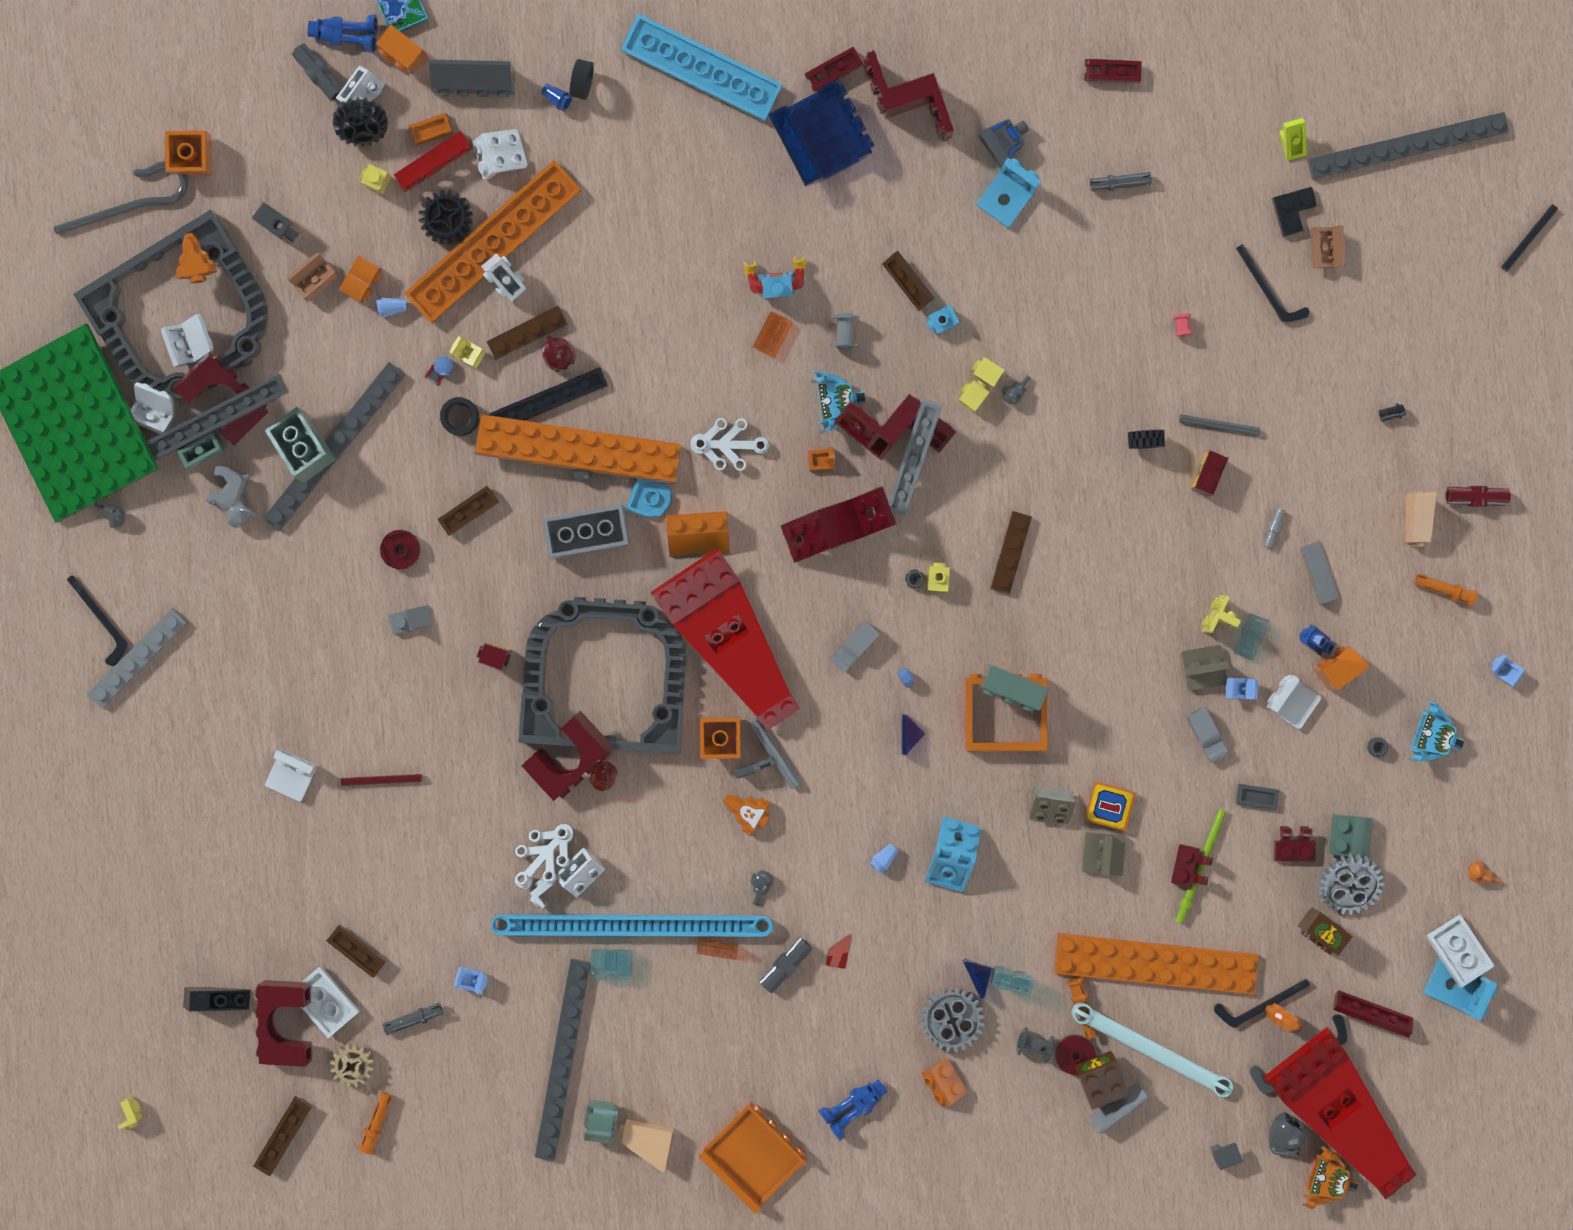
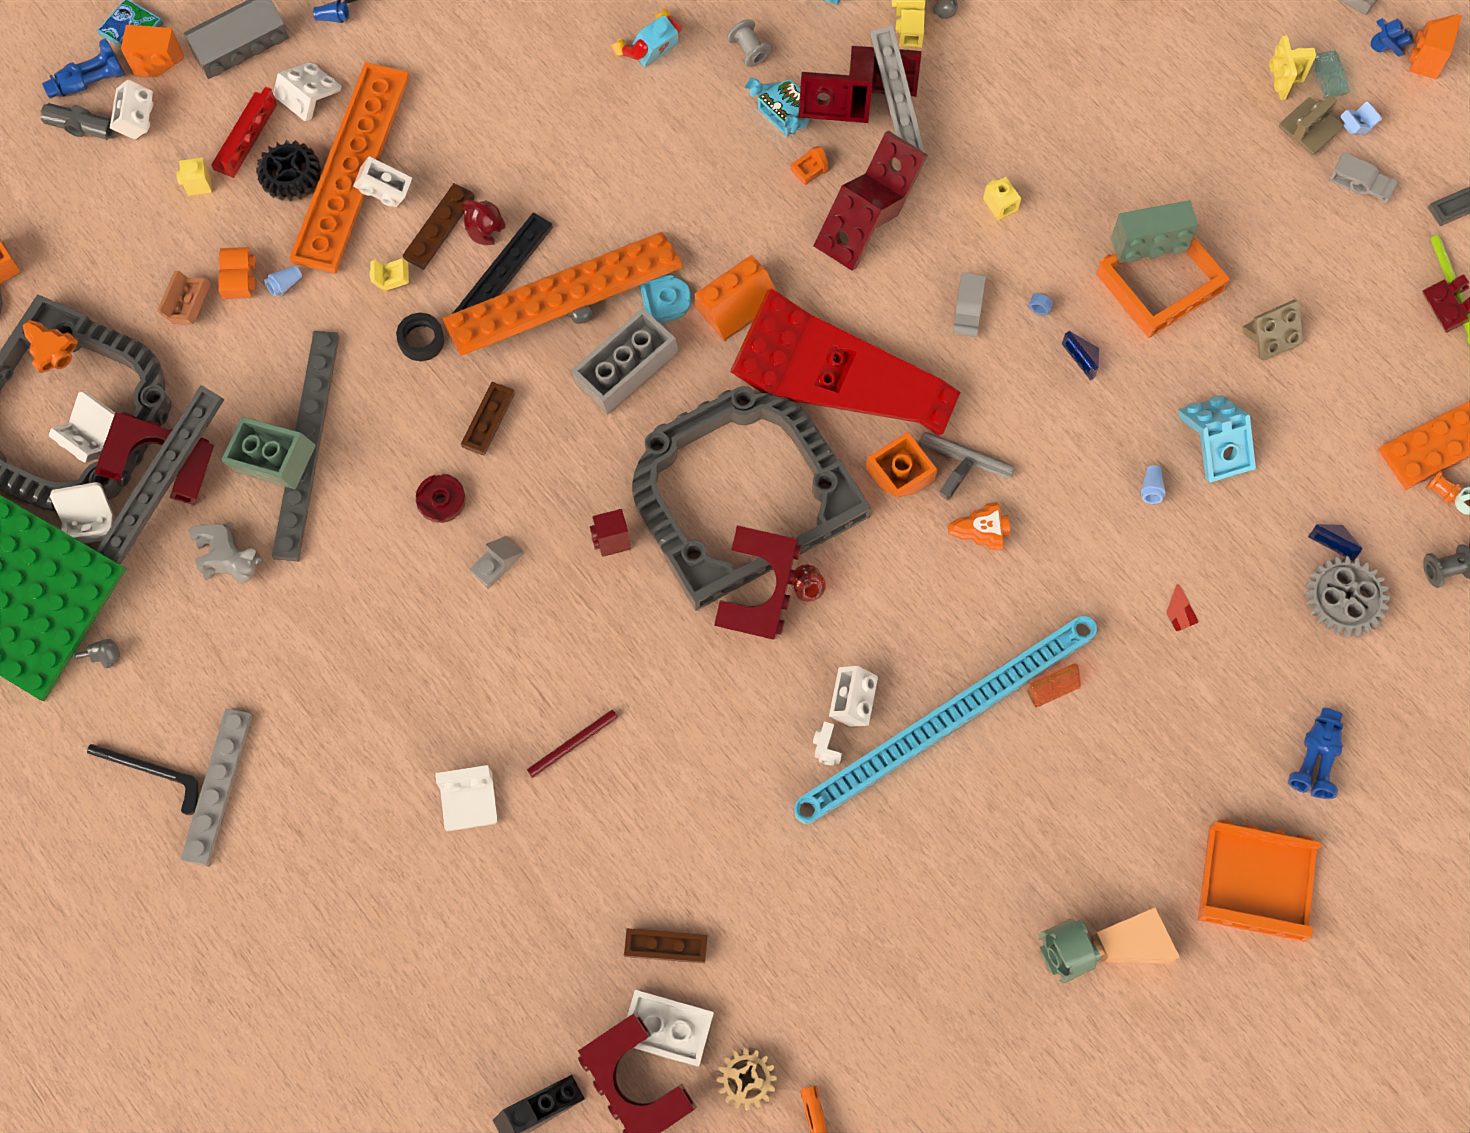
camera: 30 degrees left, 20 degrees down
sand green brick [177,431,225,470] -> none
dark grey torso [252,202,300,243] -> none
black gear [333,96,388,147] -> none
dark grey pin [383,1003,444,1035] -> none
orange tile [409,113,454,146] -> none
sticker [425,365,444,385] -> none
medium blue tile [434,356,454,376] -> none
light blue bracket [453,966,488,995] -> none
white plant [515,824,573,889] -> none
dark grey plate [535,958,591,1161] -> none
clear light blue brick [590,948,633,980] -> none
white plant [690,418,769,471] -> none
dark grey piece [751,870,774,905] -> none
clear orange slope [753,311,792,358] -> none
dark grey piece [759,937,813,994] -> none
dark grey plate [905,569,925,589] -> none
orange bracket [921,1058,968,1107] -> none
reddish brown plate [990,511,1032,594] -> none
clear light blue brick [990,966,1034,995] -> none
dark tan bracket [1082,832,1126,877] -> none
slope [1085,781,1137,831] -> none
white bracket [1266,674,1321,729] -> none

